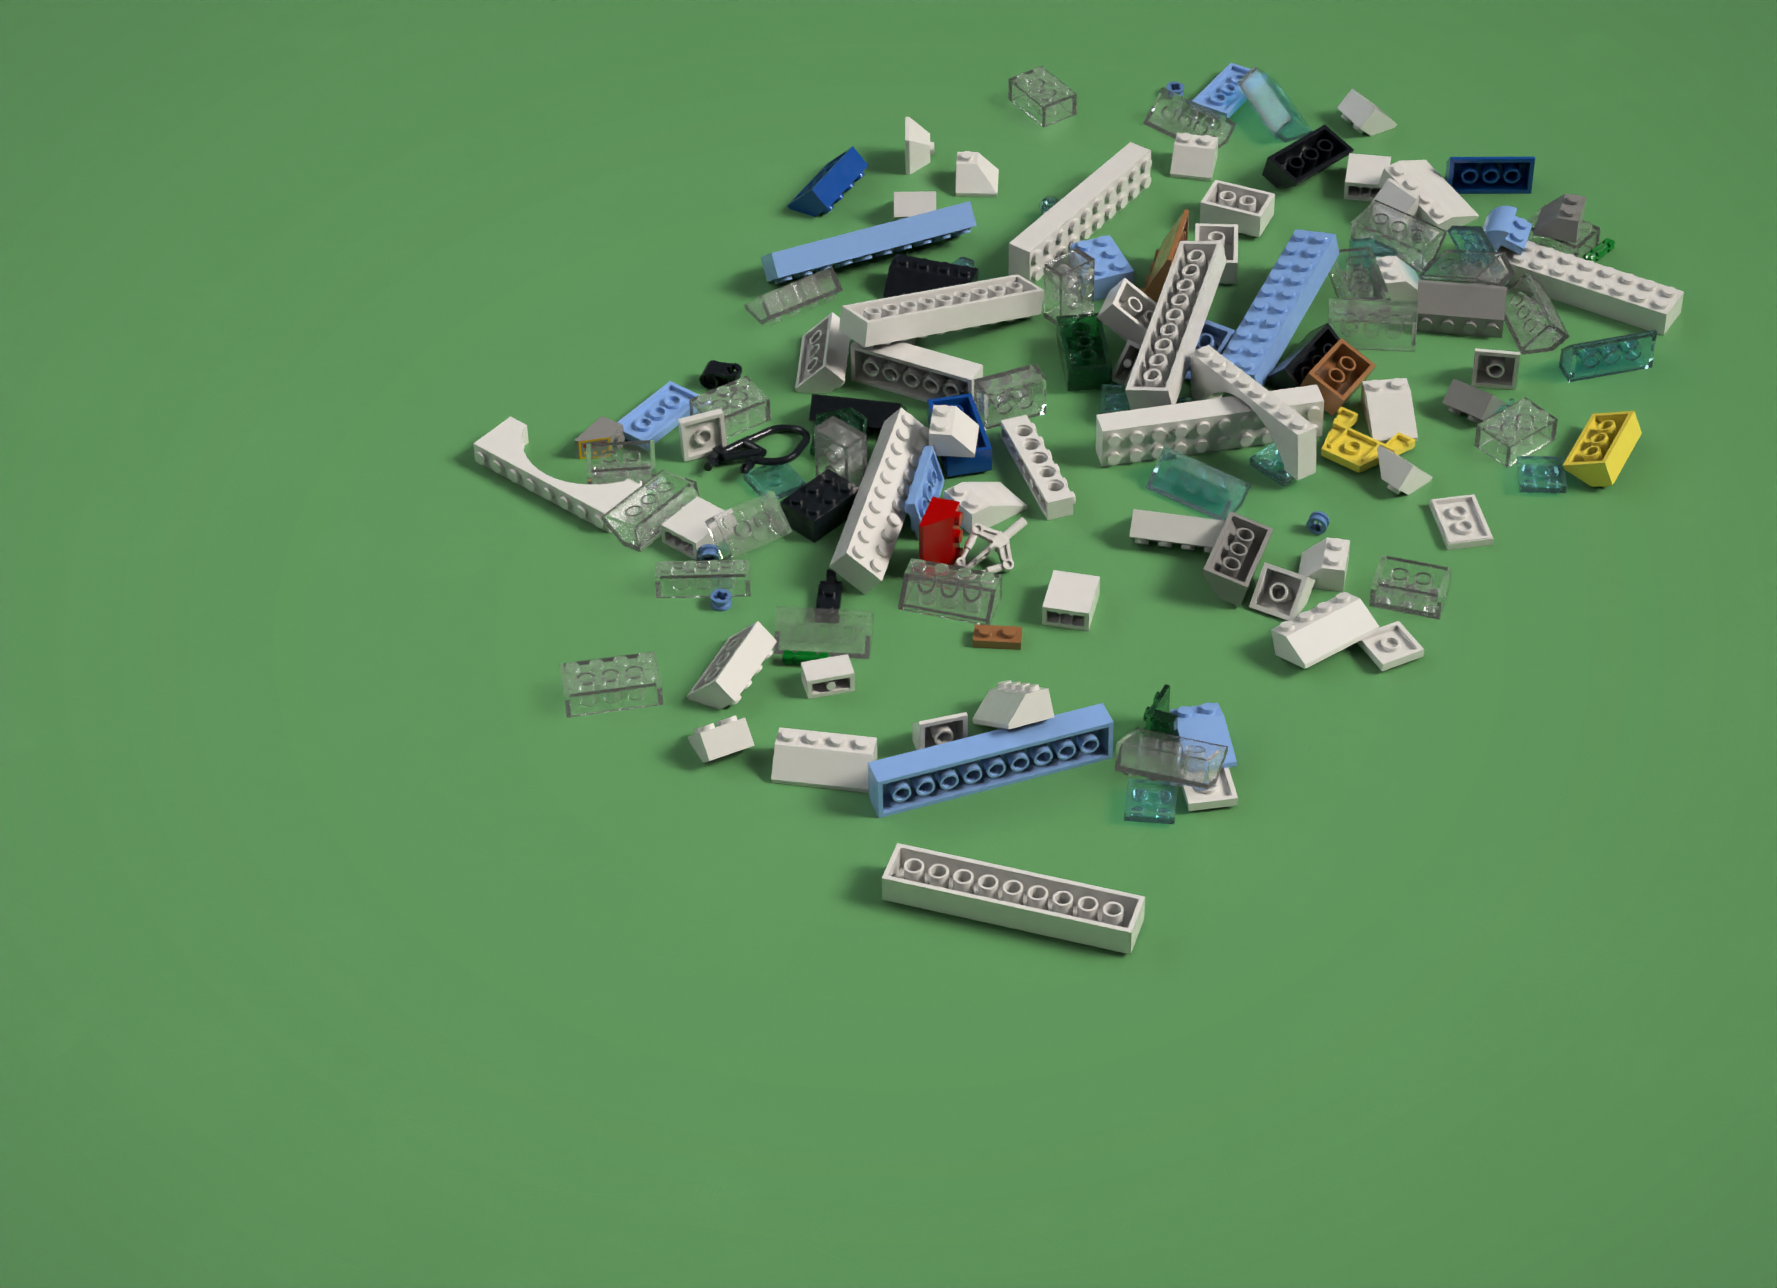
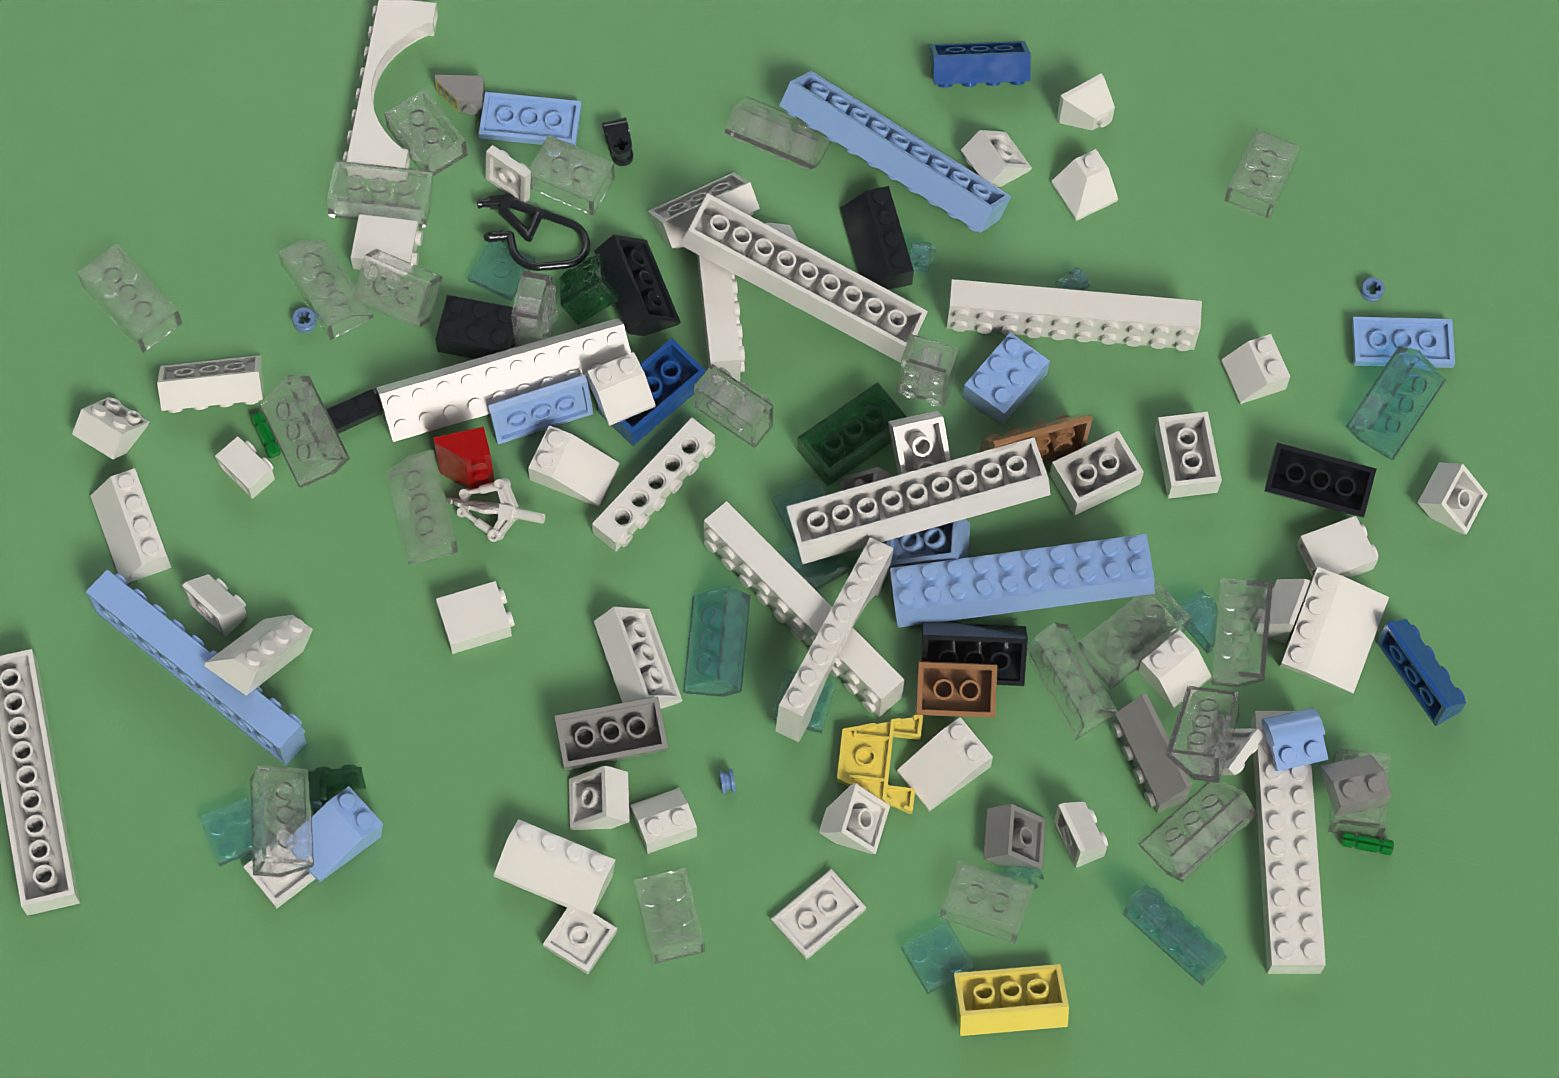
camera: 55 degrees right, 25 degrees up
medium blue bush [698,544,719,565] -> none
medium nougat plate [973,624,1022,650] -> none
clear slope [1143,87,1237,149] -> none
clear light blue plate [1447,225,1500,266] -> none

